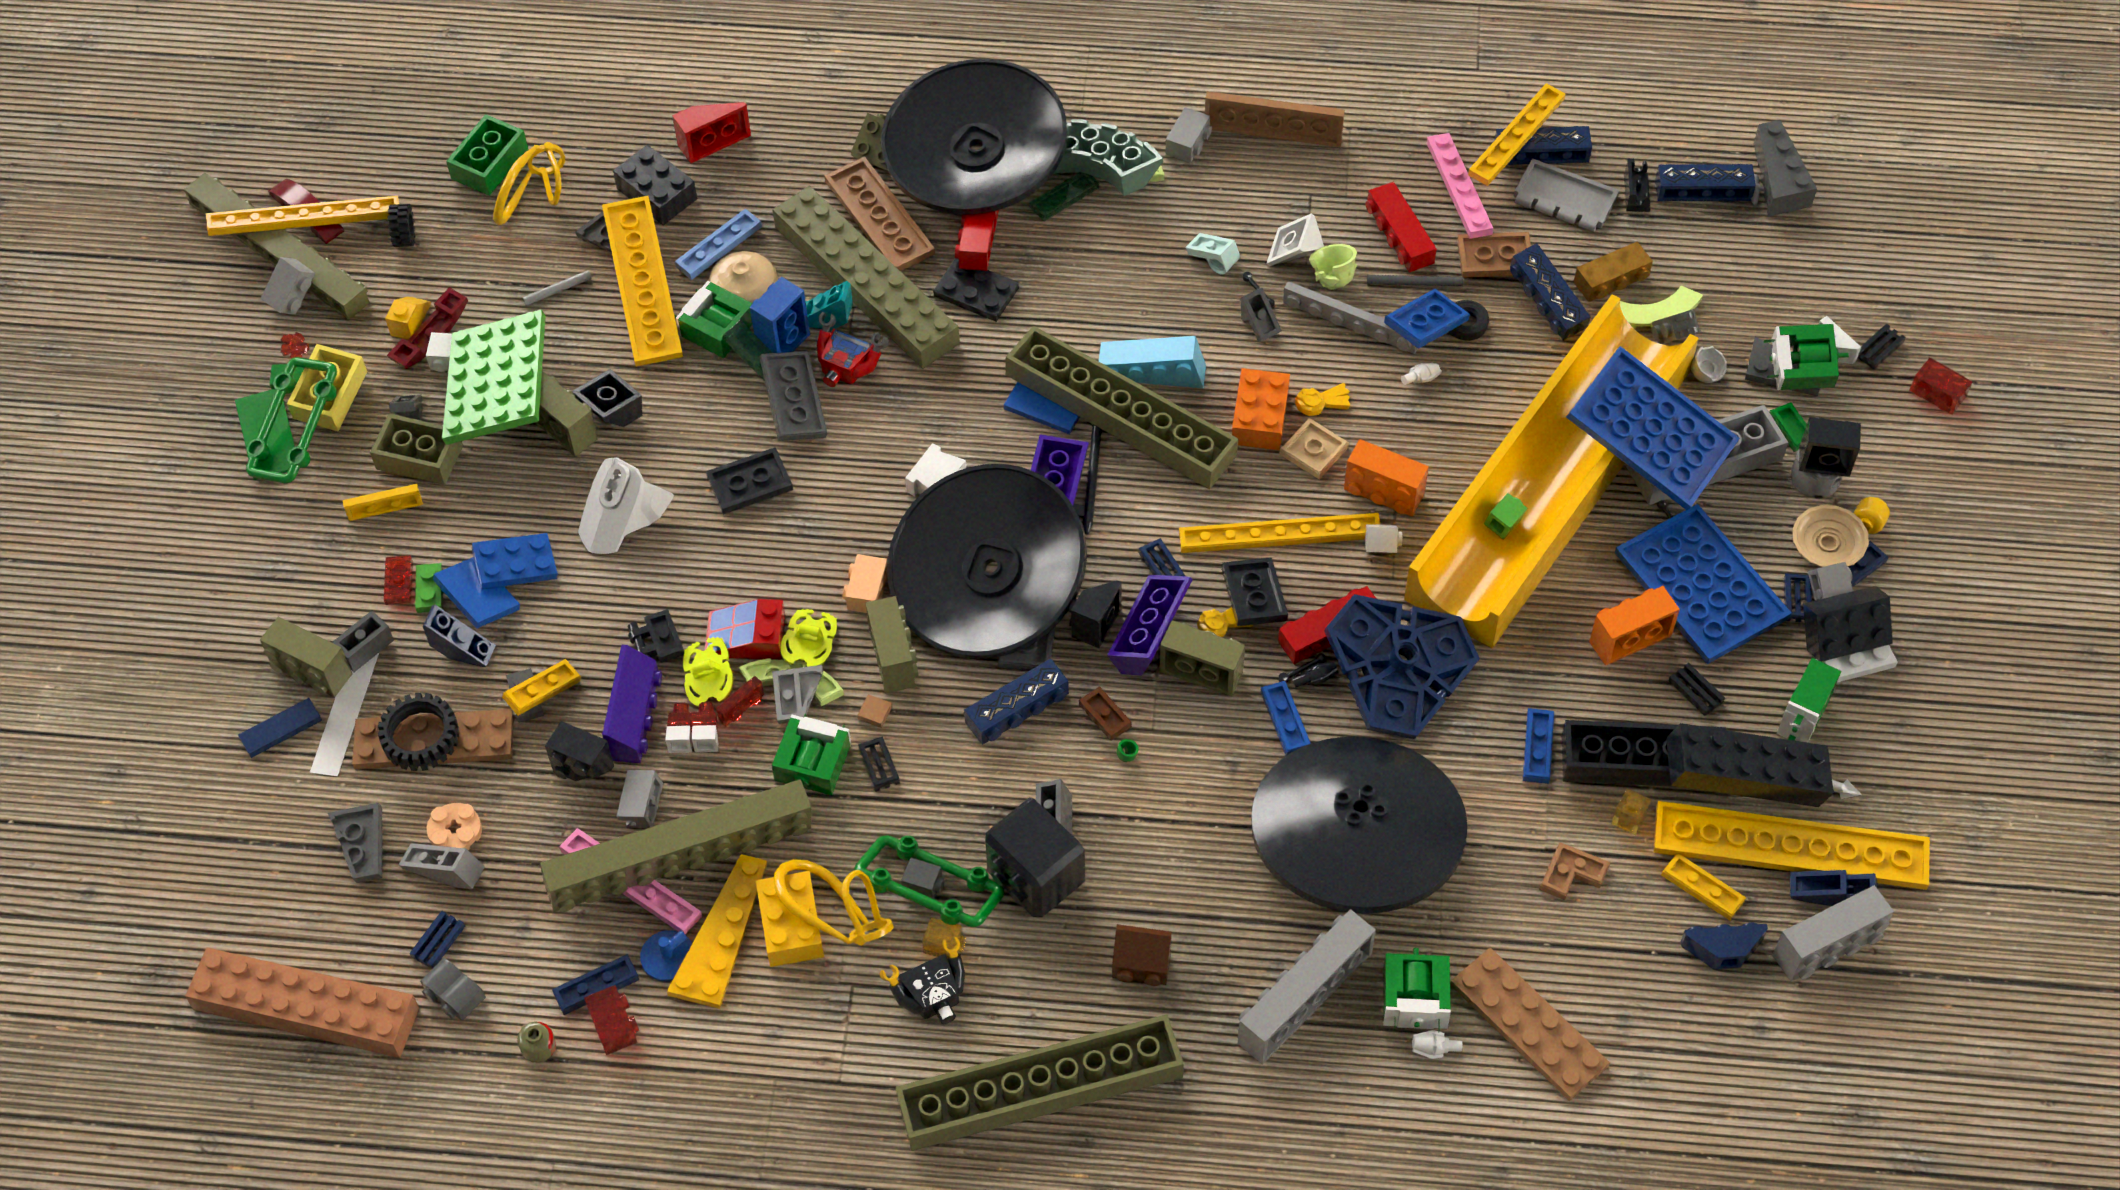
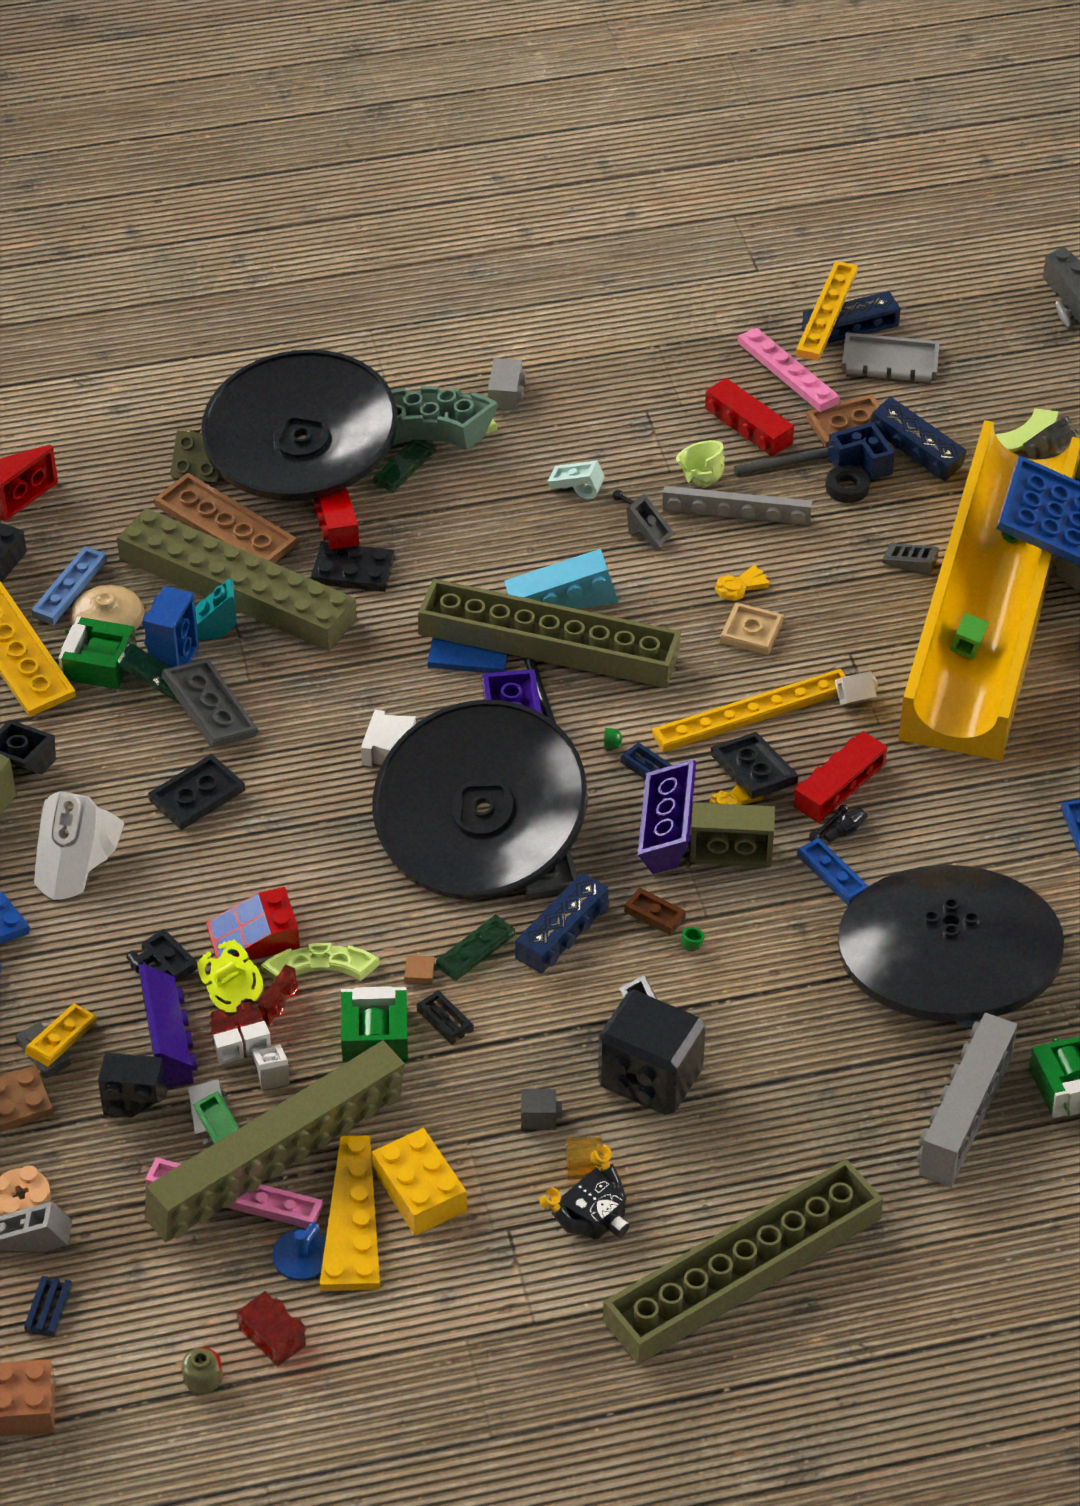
camera: 20 degrees left, 10 degrees down
dark grey brick [420,958,486,1021] -> none
dark blue tile [552,954,640,1015] -> none
light grey wing [772,665,823,724] -> none
yellow animal [774,859,894,946] -> none
neon yellow shield [780,609,837,667] -> none
torso [817,312,889,387] -> none
light nougat brick [842,554,887,613] -> none
green bar [854,835,1005,927] -> none
olive brick [865,596,919,694] -> none
black slope [1069,580,1122,648] -> none
reddish brown slope [1112,924,1172,986] -> none
medium nougat plate [1205,91,1345,147] -> none
orange brick [1232,368,1290,450] -> none
white slope [1266,213,1324,266] -> none
dark blue plate [1324,594,1480,739] -> none
orange brick [1344,439,1429,517] -> none
blue tile [1384,289,1470,349] -> none
white piece [1401,363,1442,385] -> none
pearl gold brick [1574,241,1653,302] -> none
black hinge [1624,158,1650,212] -> none
dark blue brick [1655,164,1756,201] -> none
none -> green tile [193,1091,239,1144]
none -> white slope [252,1045,289,1090]
none -> clear green tile [436,914,515,982]
none -> green hinge [603,728,622,749]
none -> dark blue brick [828,422,895,481]
none -> dark grey slope [882,543,939,576]

